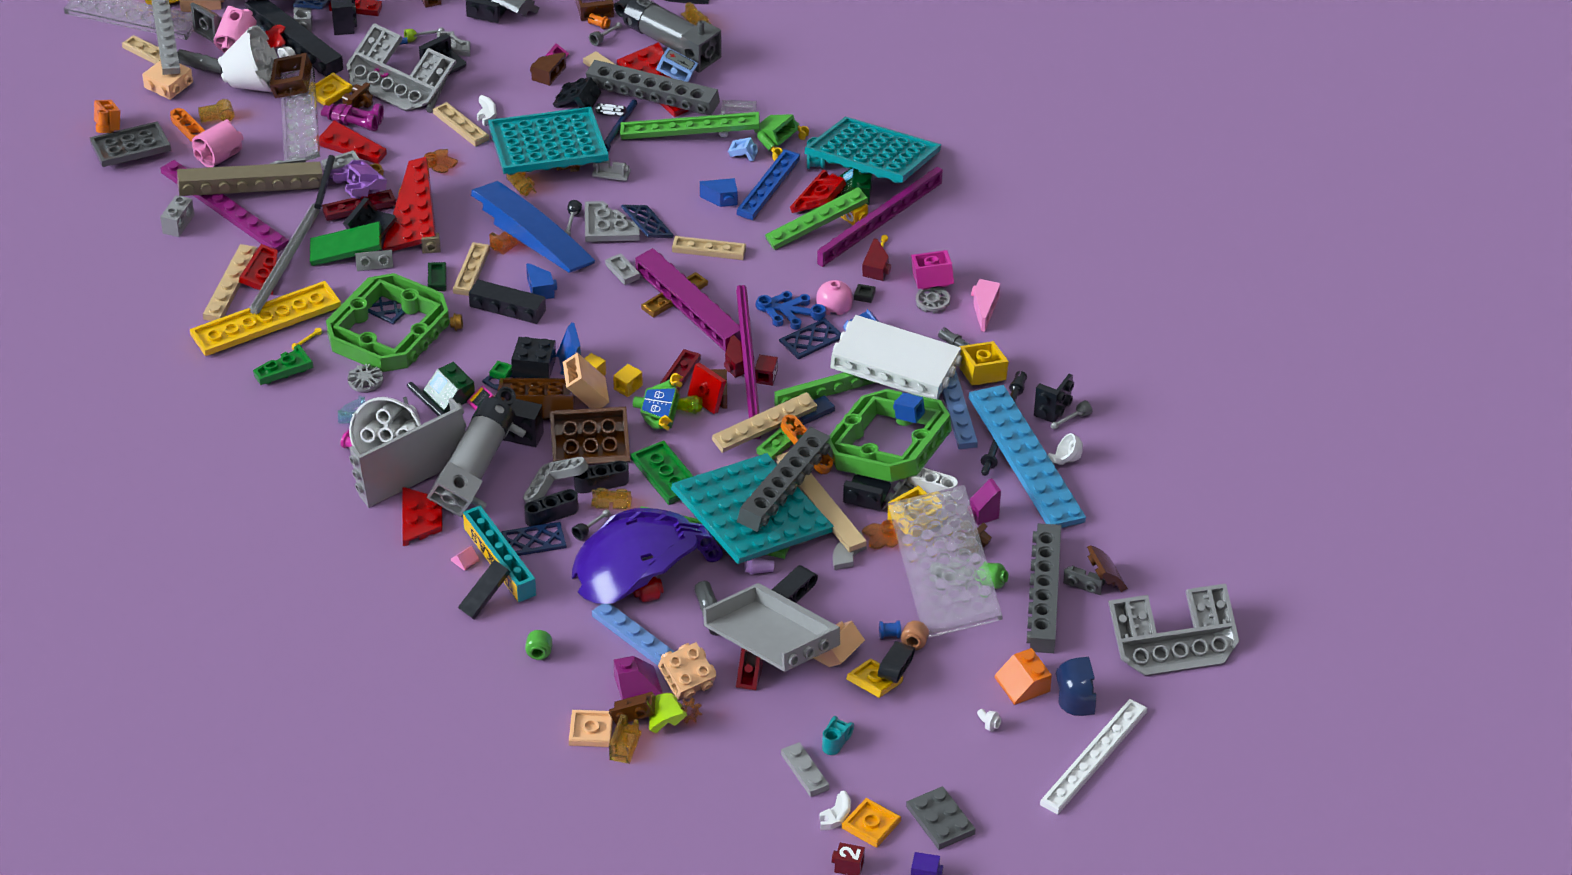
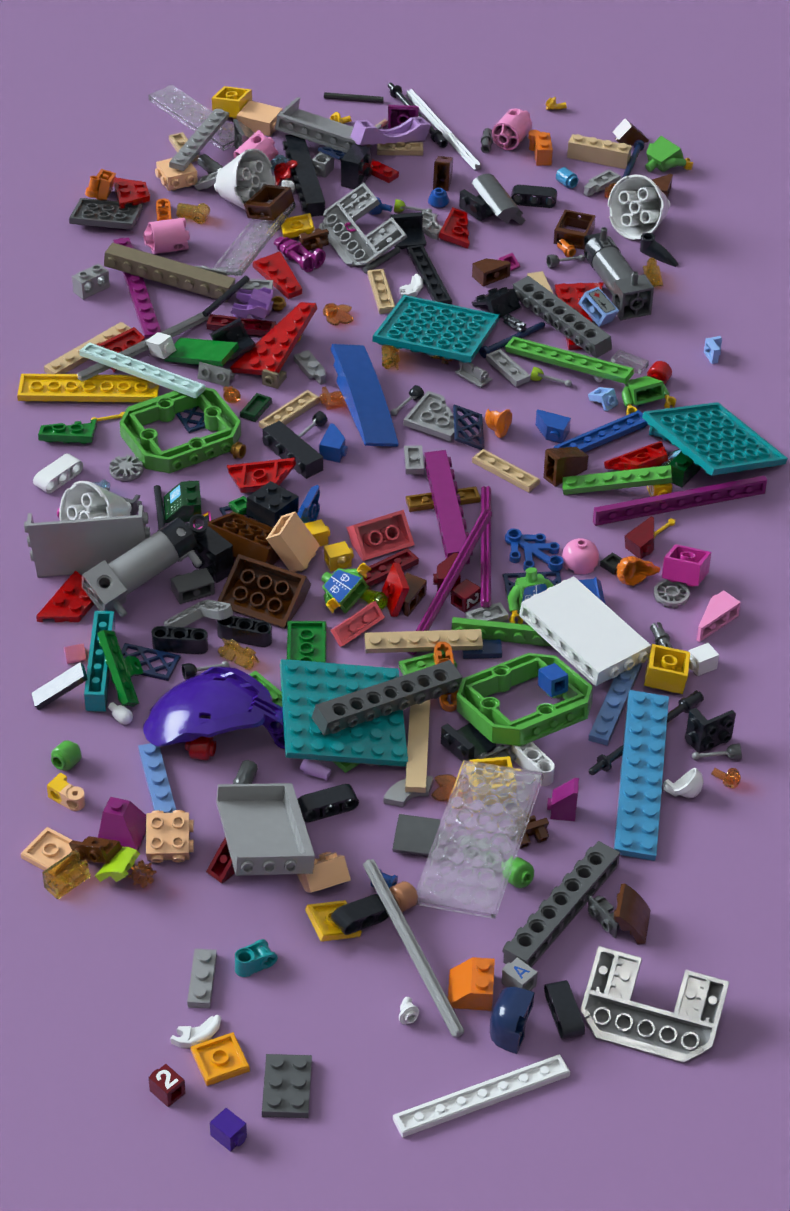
camera: 30 degrees right, 0 degrees up
none -> white beam [33,453,84,494]
none -> leg [47,772,85,811]
none -> light aqua tile [79,342,205,398]
none -> green plate [97,630,143,707]
none -> white cylinder [108,702,133,725]
none -> red wing [114,177,150,209]
none -> white brick [146,332,176,359]
none -> dark grey brick [170,568,215,604]
none -> light grey plate [194,171,218,190]
none -> clear orange plate [223,386,241,403]
none -> red wing [227,458,296,493]
none -> light grey hinge [293,350,326,385]
none -> black hinge [298,411,328,438]
none -> coral plate [331,601,385,647]
none -> coral slope [346,510,414,561]
none -> light grey axle [363,859,464,1038]
none -> dark grey slope [392,814,441,858]
none -> black tile [407,245,452,305]
none -> blue cone [428,188,449,208]
none -> red wing [438,207,470,249]
none -> light grey plate [465,602,509,622]
none -> magenta axle [481,486,491,608]
none -> orange hair [485,409,512,438]
none -> light grey plate [486,349,530,387]
none -> light grey brick [502,957,538,991]
none -> bright green torso [508,567,554,624]
none -> hinge [530,367,572,387]
none -> reddish brown slope [543,447,589,487]
none -> black beam [544,980,585,1040]
none -> orange hair [617,556,660,586]
none -> red head [647,361,672,385]
none -> white brick [688,643,719,676]
none -> light blue bracket [704,336,722,364]
none -> clear orange plate [711,768,741,788]

